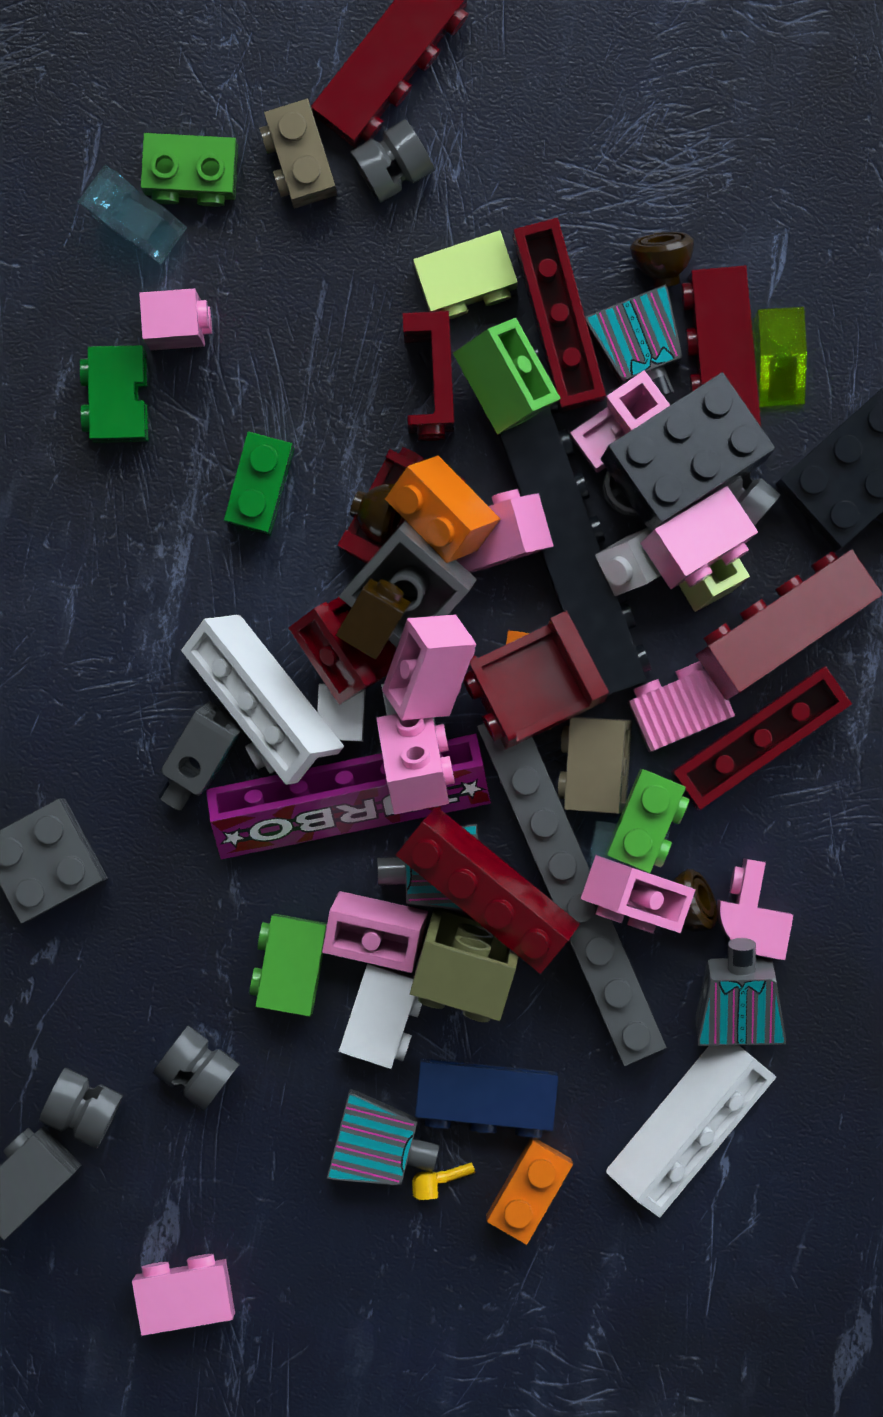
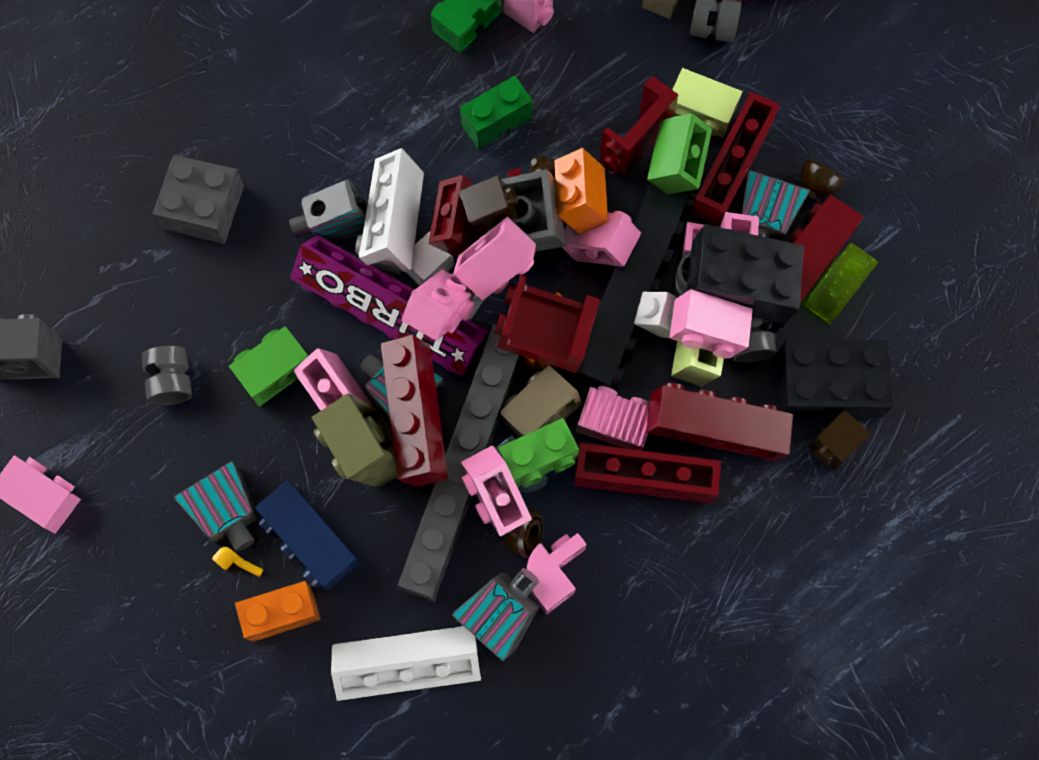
camera: 35 degrees right, 15 degrees down
dark grey wheel [39,1067,123,1149] -> none
white brick [339,963,422,1069] -> none

